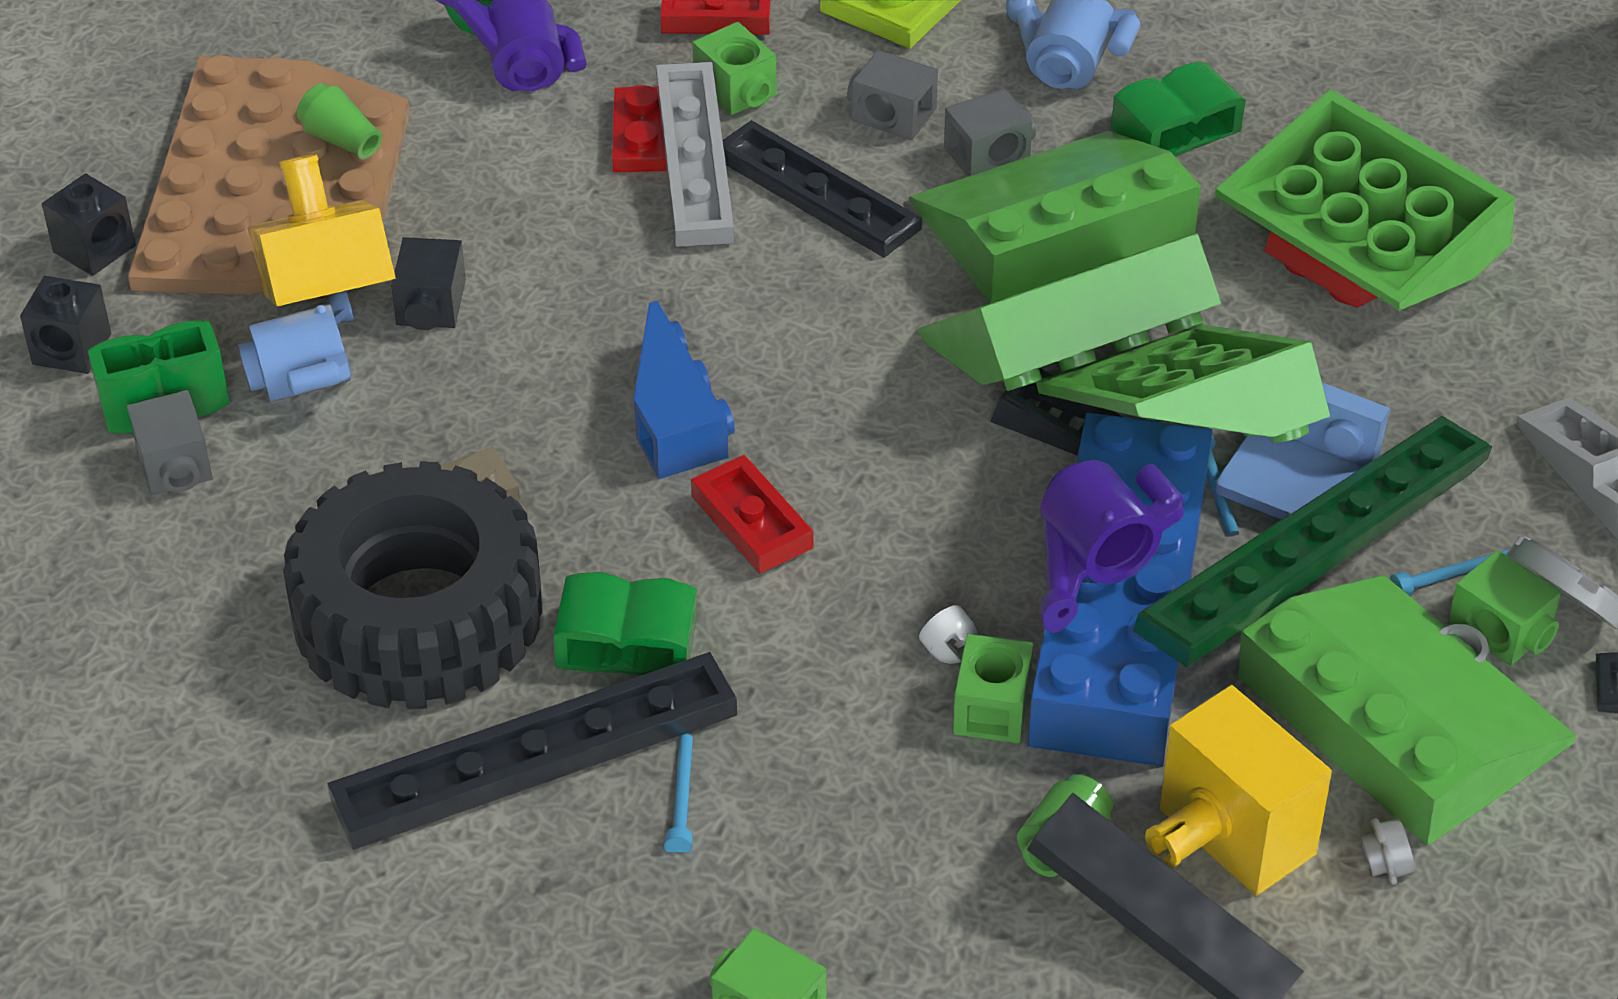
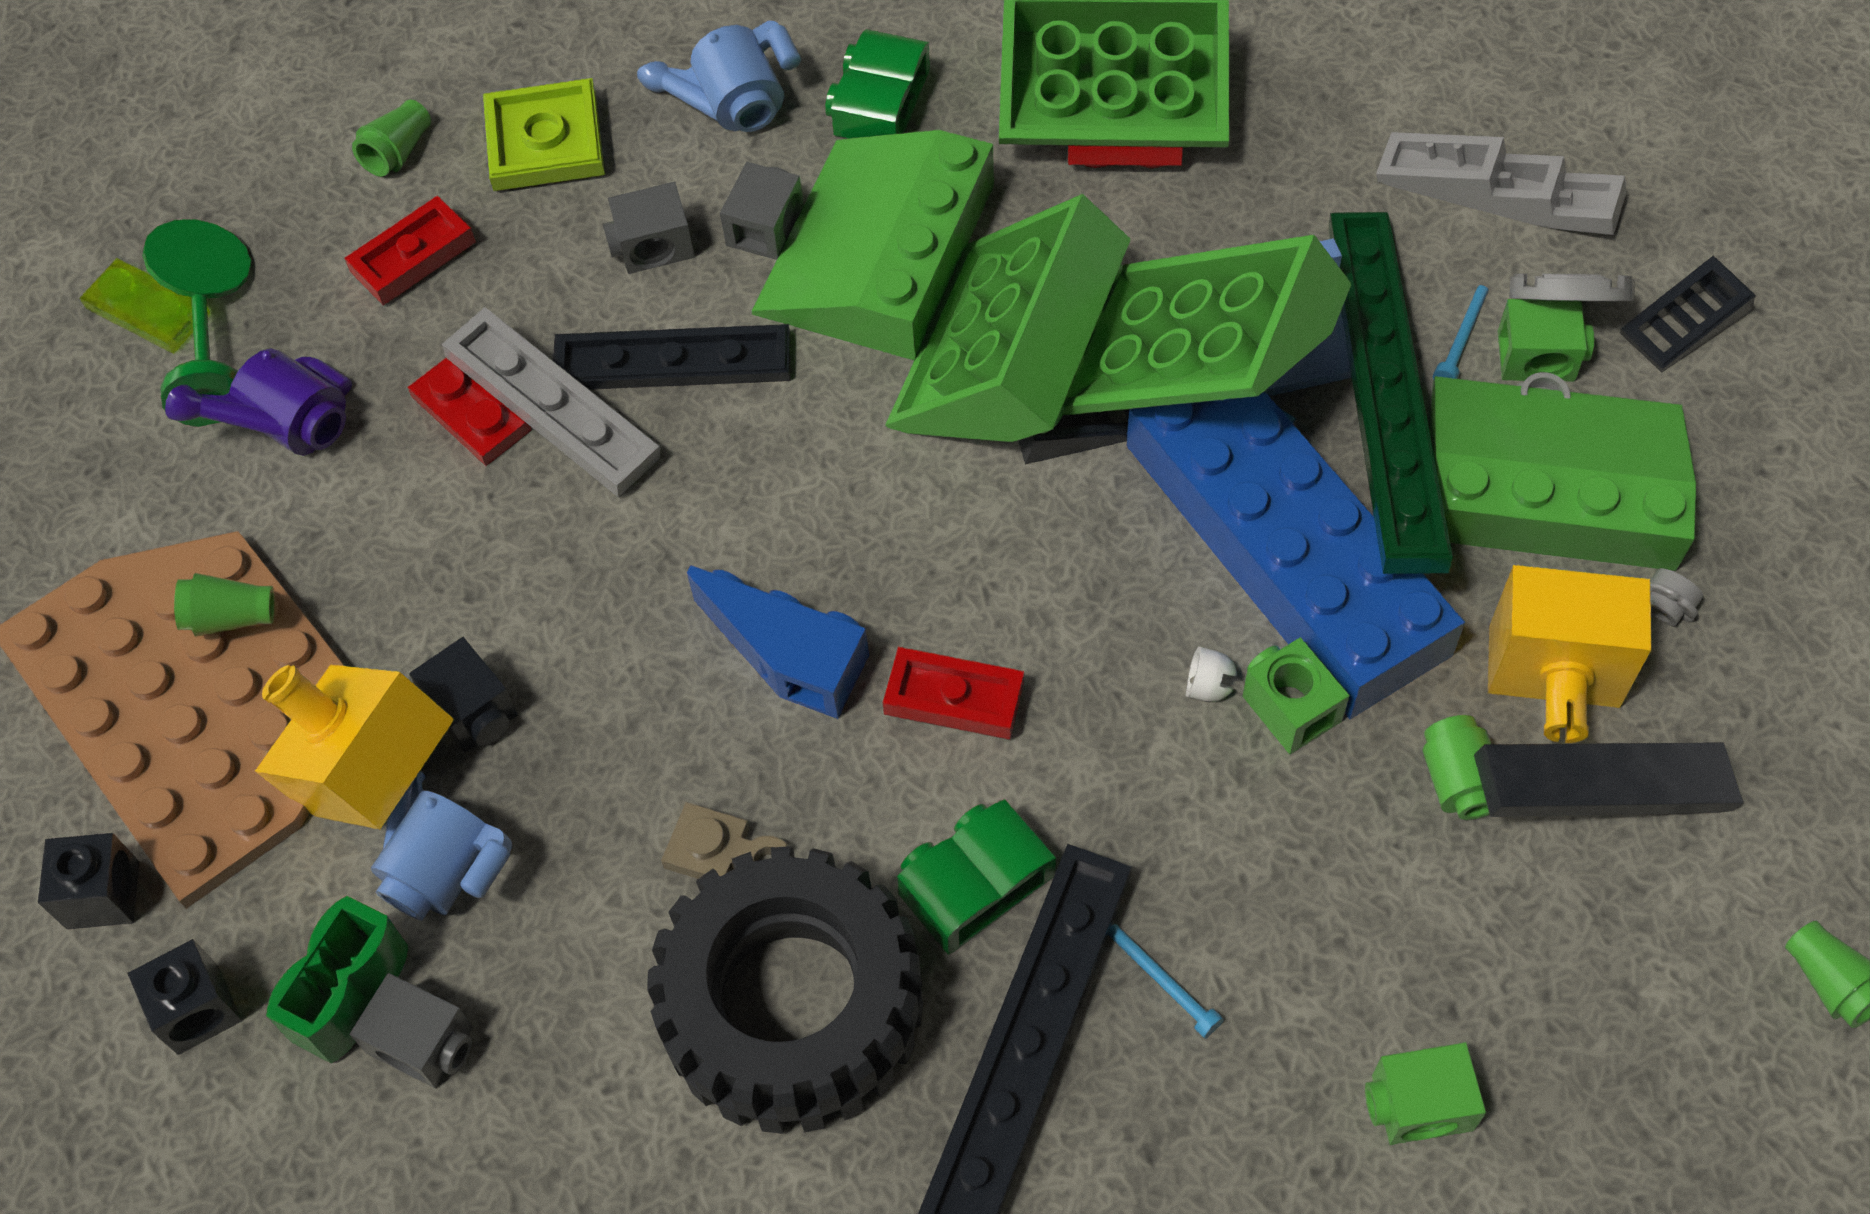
camera: 40 degrees left, 15 degrees up
bright green brick [692,22,777,115] -> none
dark purple piece [1040,460,1184,633] -> none

